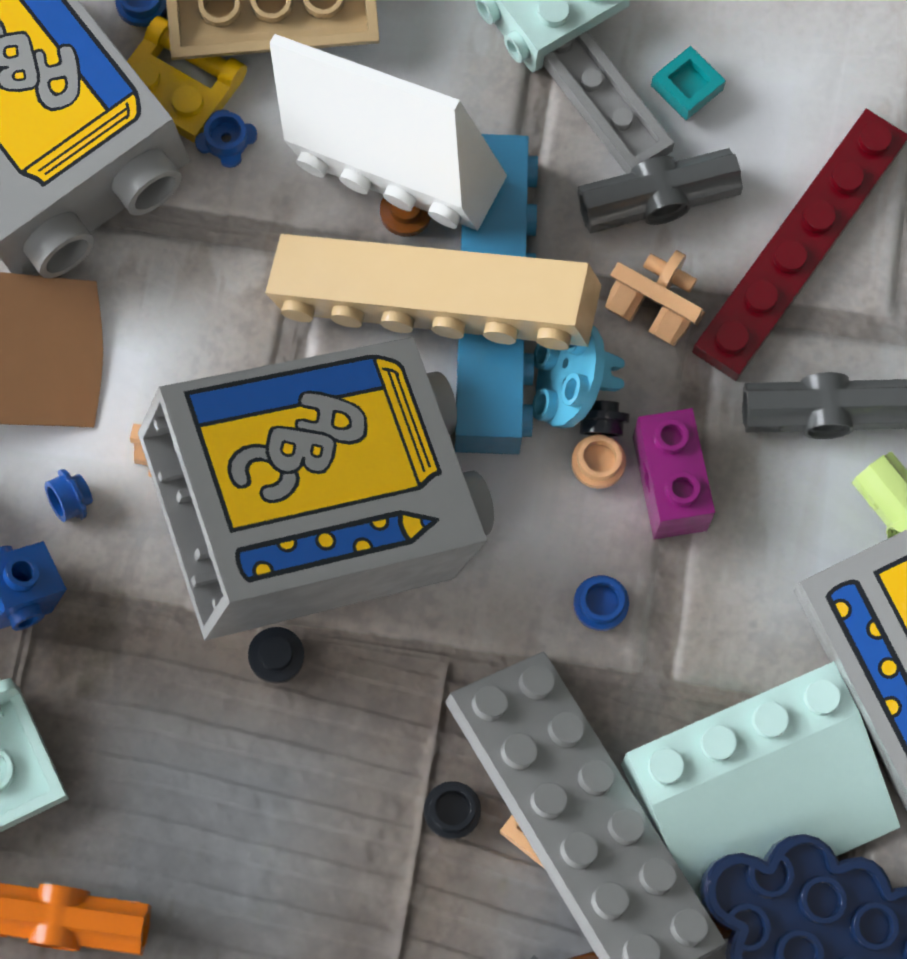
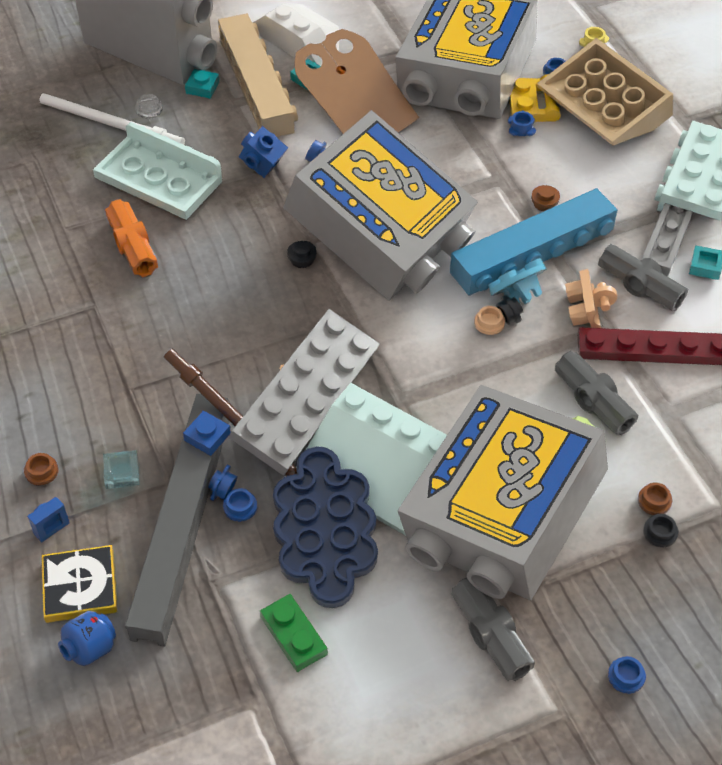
camera: 60 degrees right, 20 degrees down
tan brick [265,234,602,350] -> none
white slope [269,34,507,231] -> none
black plate [424,781,481,840] -> none
blue plate [573,575,629,631] -> none
magenta brick [632,408,715,540] -> none

